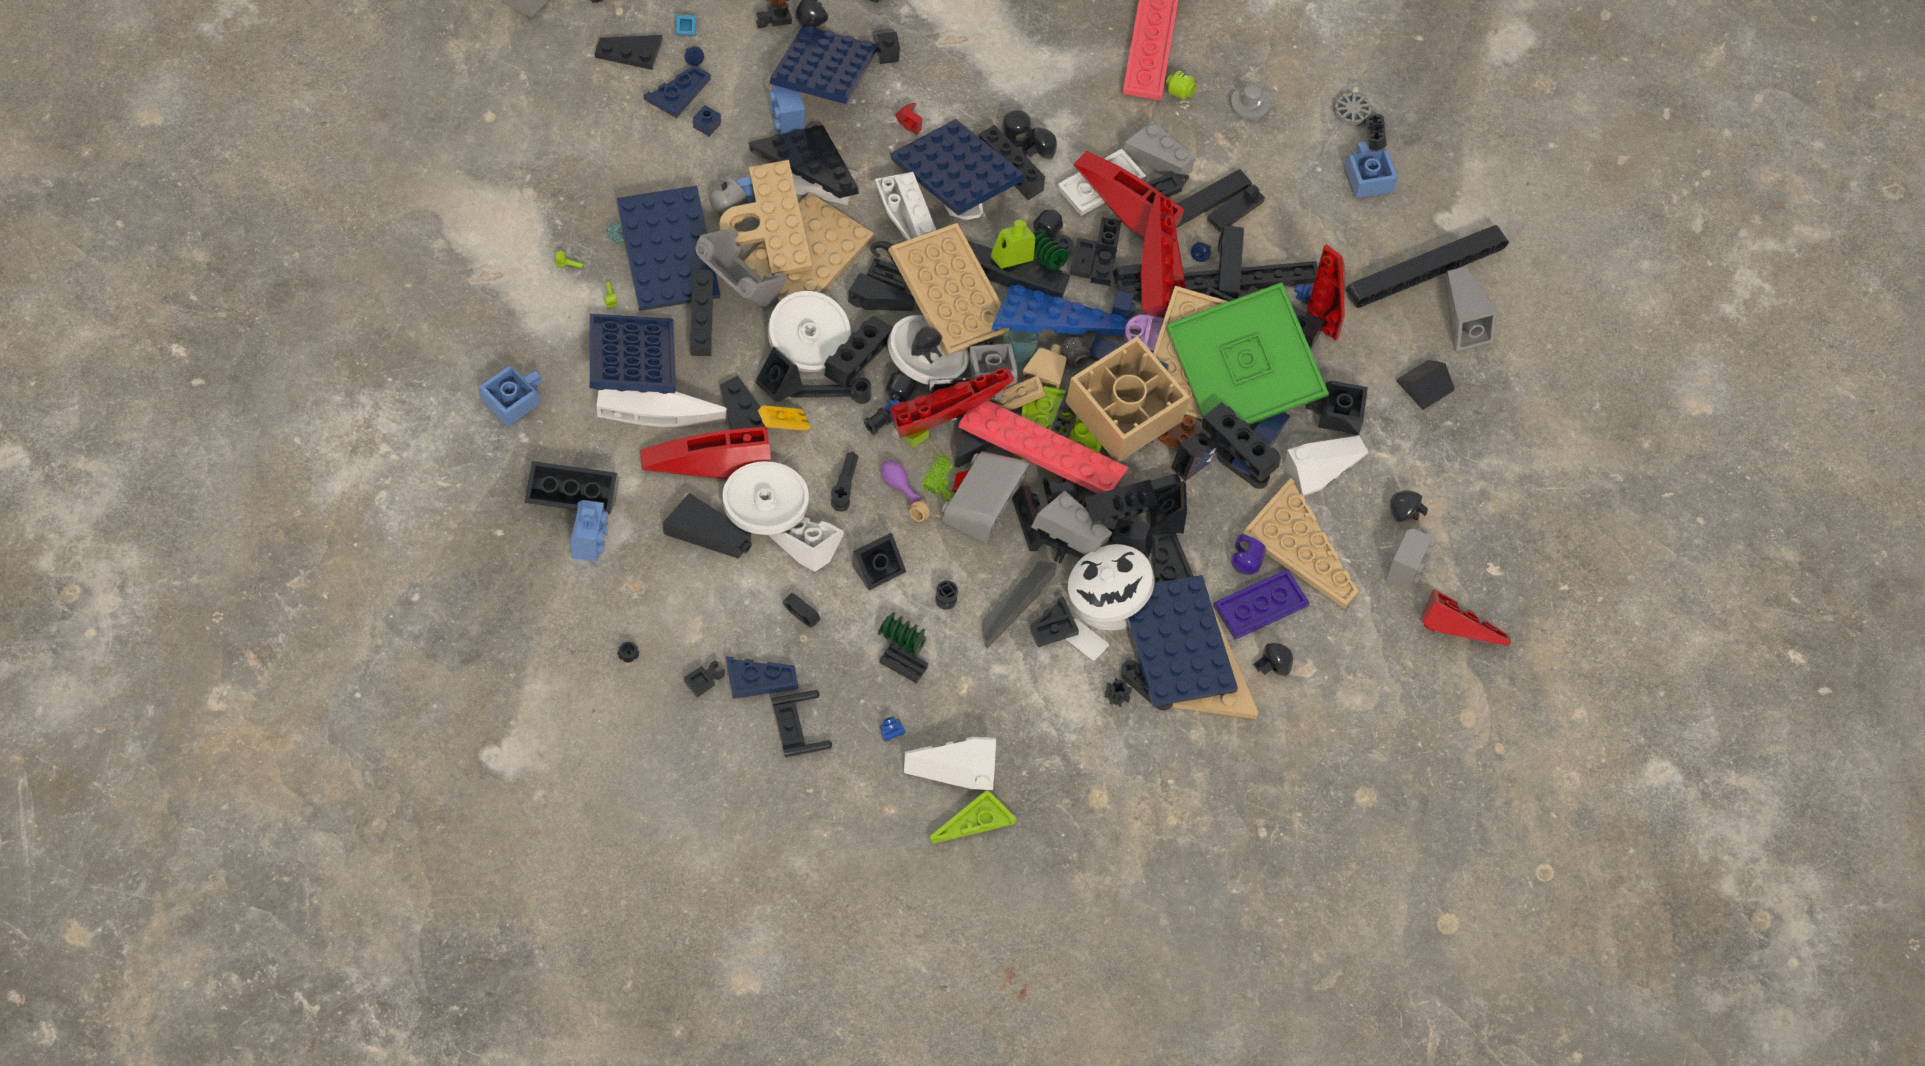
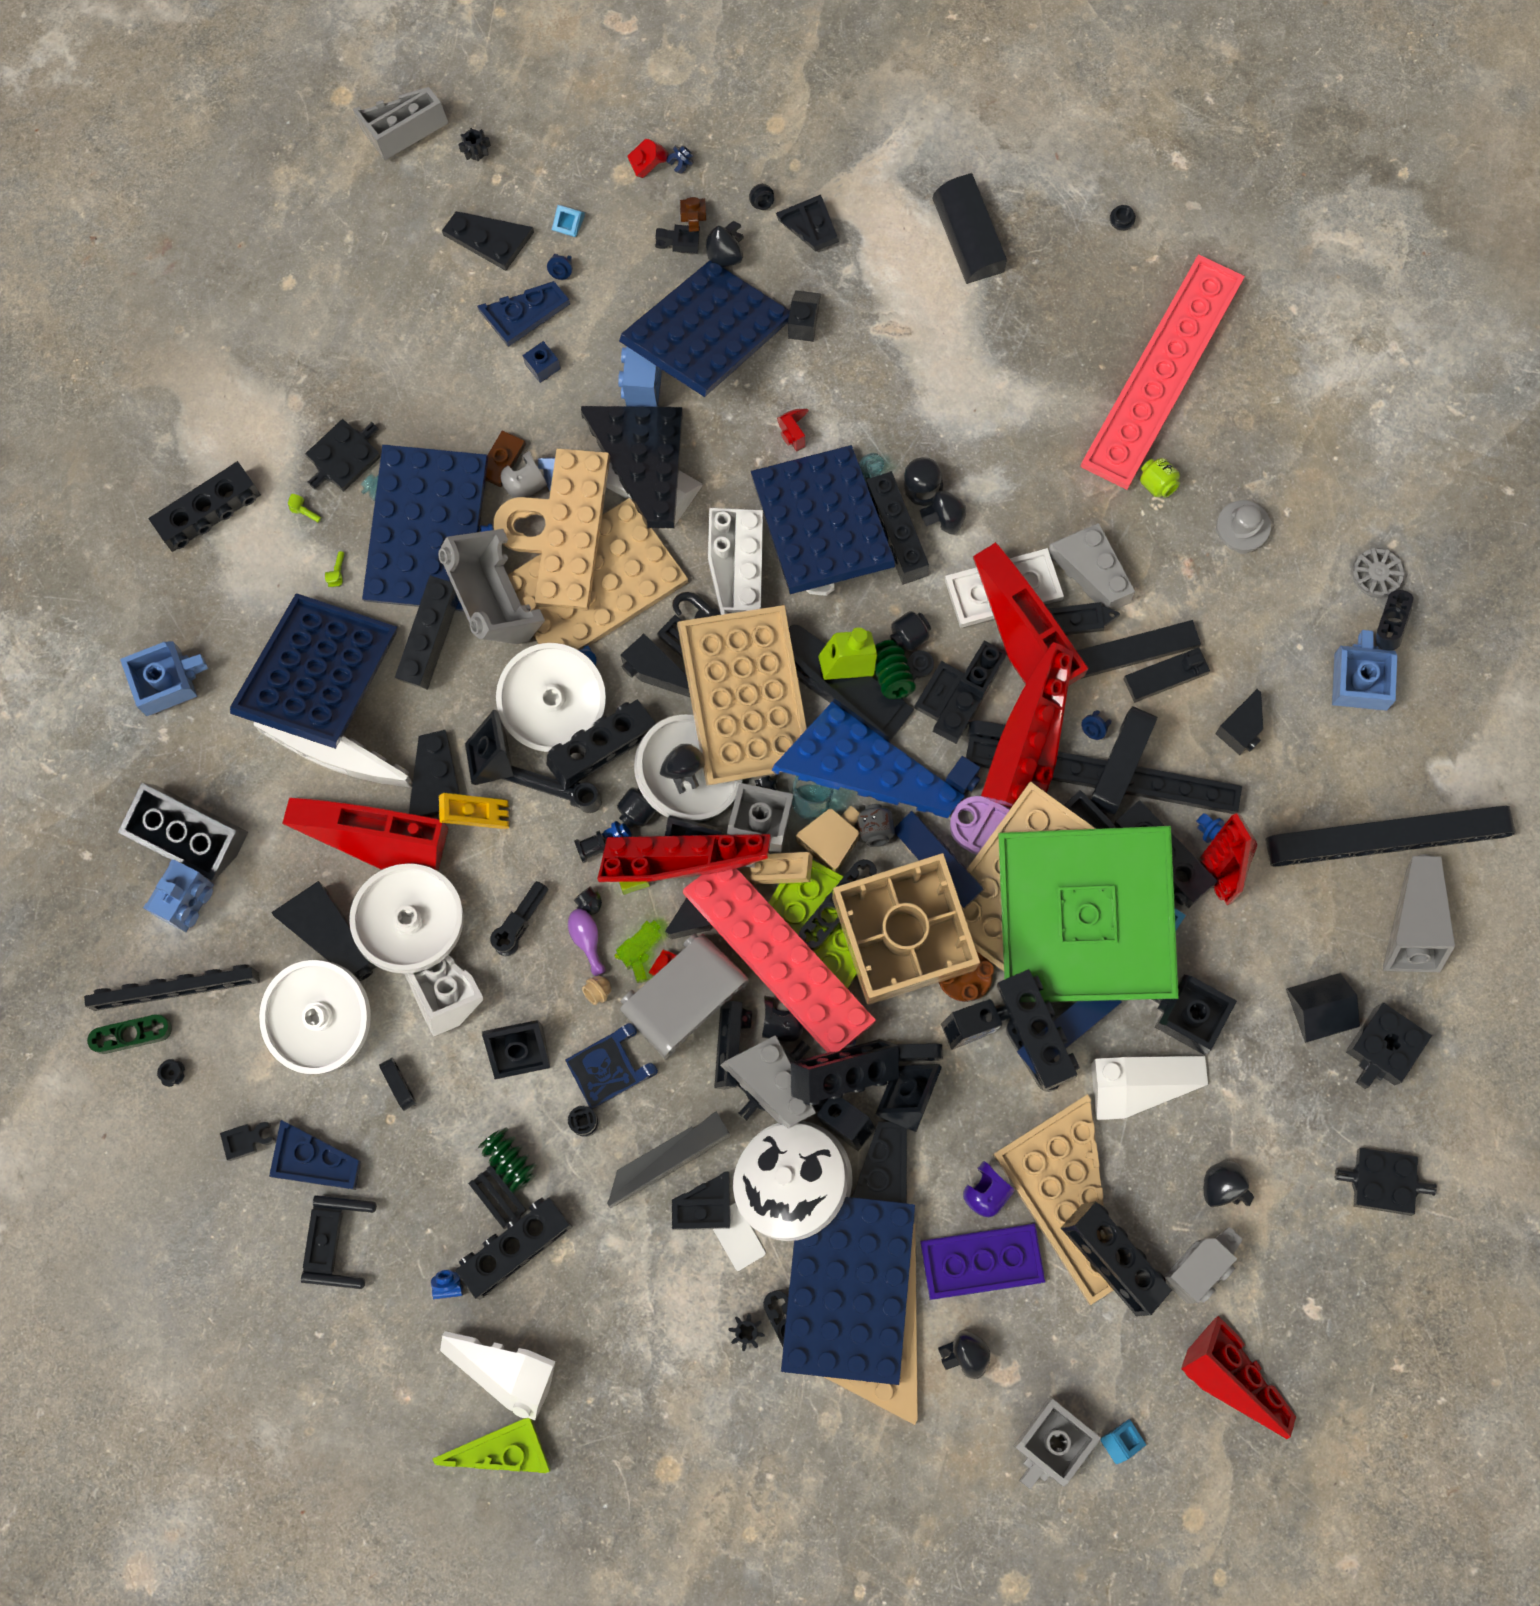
camera: 30 degrees right, 15 degrees up
none -> black plate [84,964,260,1011]
none -> dark green beam [87,1014,172,1054]
none -> black brick [148,461,261,552]
none -> white dish [260,960,371,1074]
none -> black plate [305,419,381,492]
none -> black brick [455,1197,573,1300]
none -> reddish brown plate [486,430,526,487]
none -> flag [565,1023,658,1109]
none -> black plate [574,886,602,915]
none -> clear light blue plate [859,453,884,478]
none -> light grey hinge [1013,1398,1101,1489]
none -> black brick [1061,1201,1172,1317]
none -> dark azure slope [1100,1419,1147,1464]
none -> black slope [1215,689,1263,756]
none -> black plate [1334,1148,1437,1216]
none -> black hinge [1346,1003,1432,1089]

